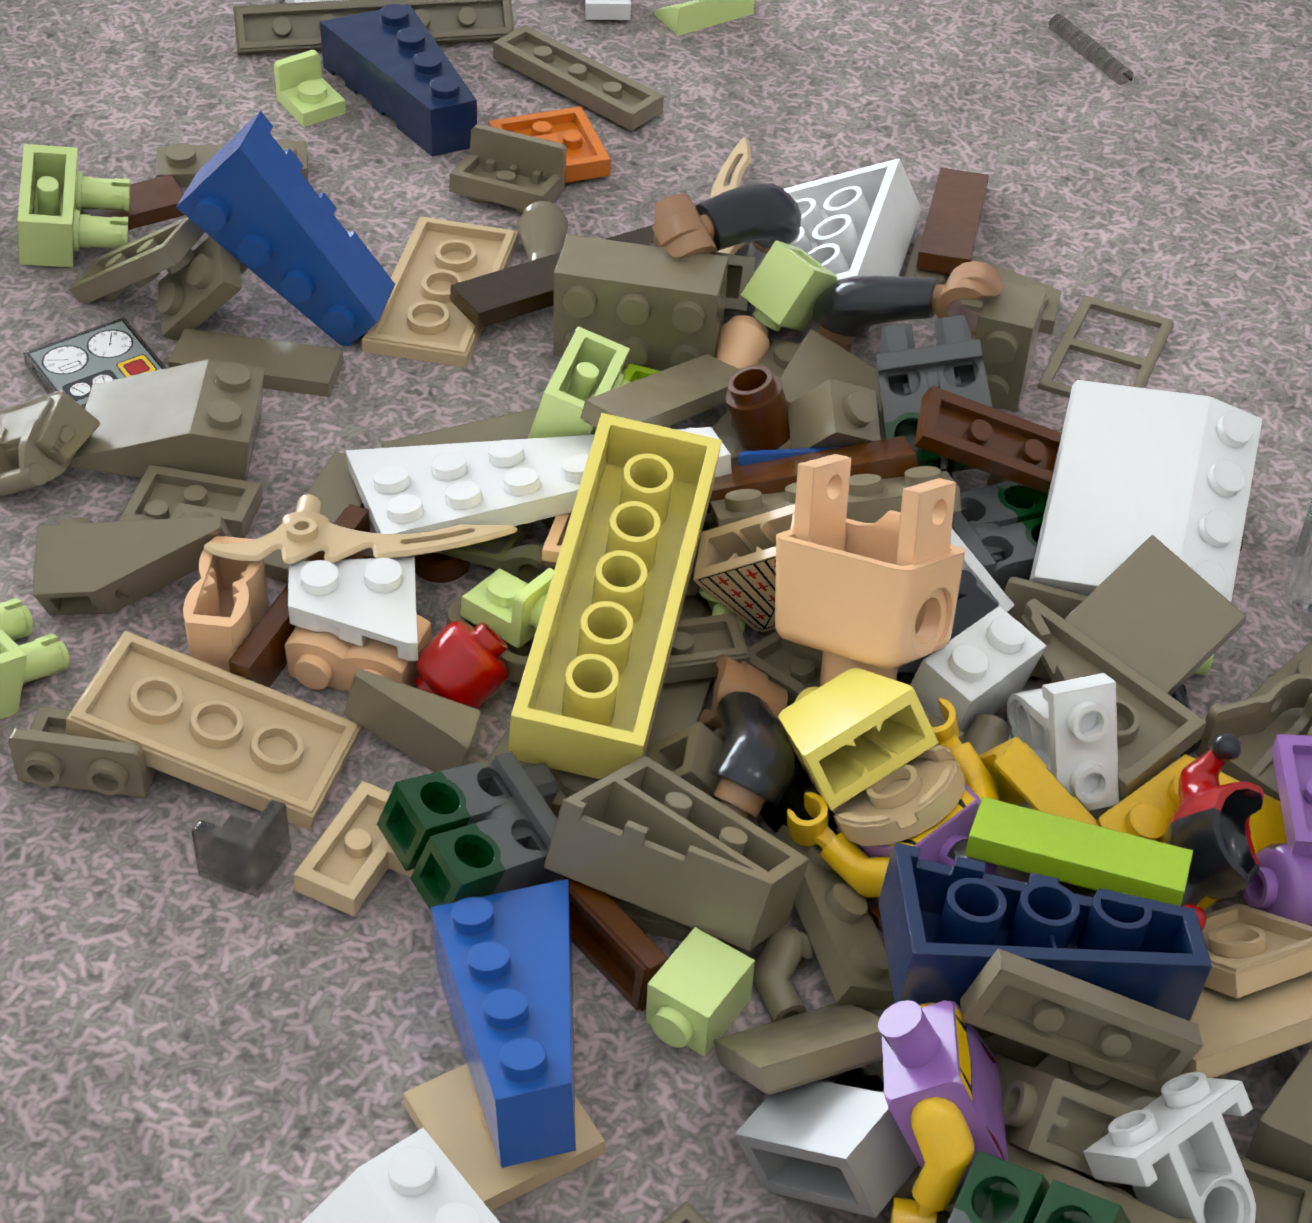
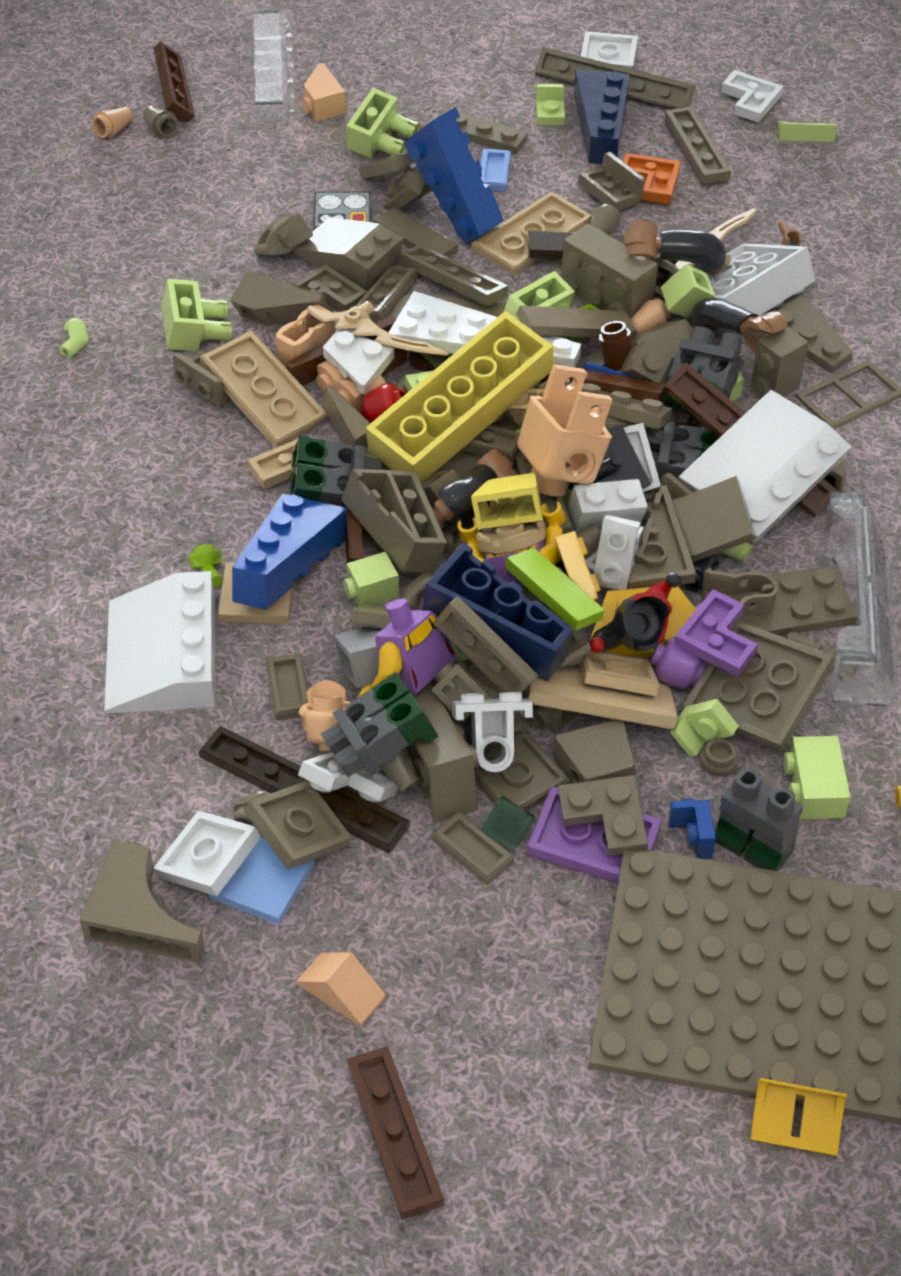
camera: 35 degrees right, 5 degrees up
clear smoke panel [191,799,291,898] -> none
reddish brown tile [916,167,989,275] -> none
none -> lime plate [187,544,223,587]
none -> dark tan tile [355,266,418,322]
none -> dark tan plate [399,244,508,306]
none -> medium nougat hand [778,221,802,246]

